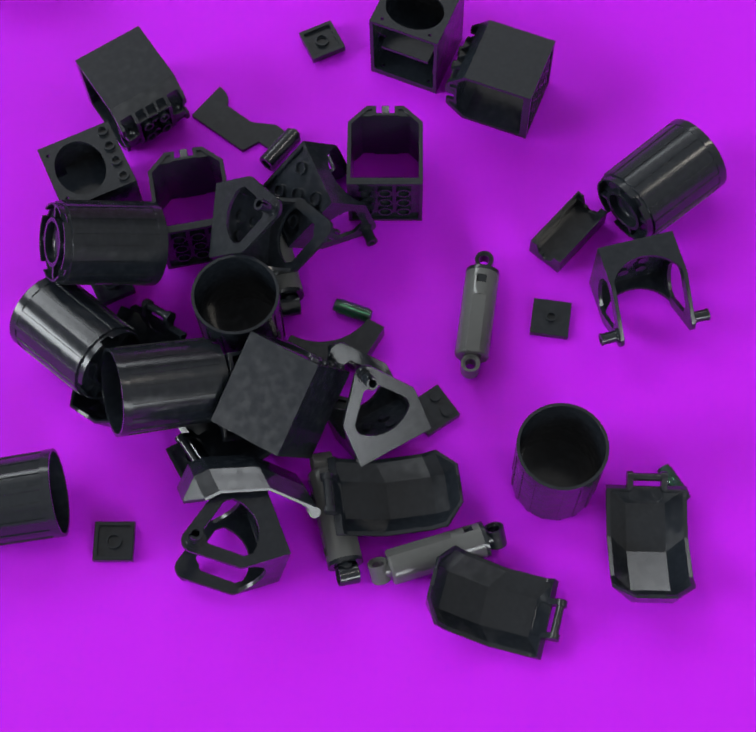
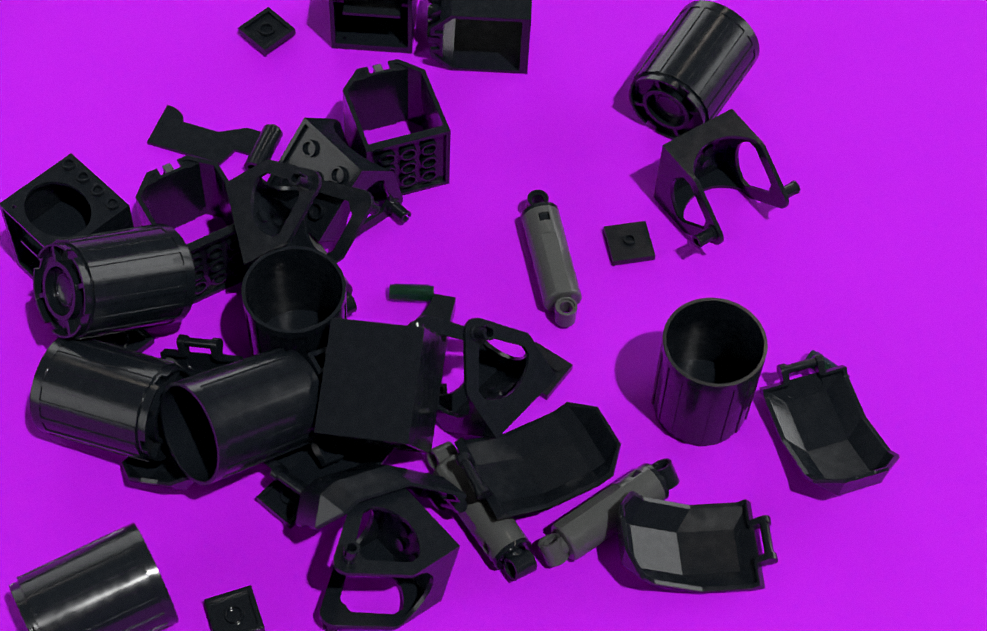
camera: 25 degrees left, 10 degrees down
black container [75,26,190,152] -> none
black brick [529,191,607,272] -> none

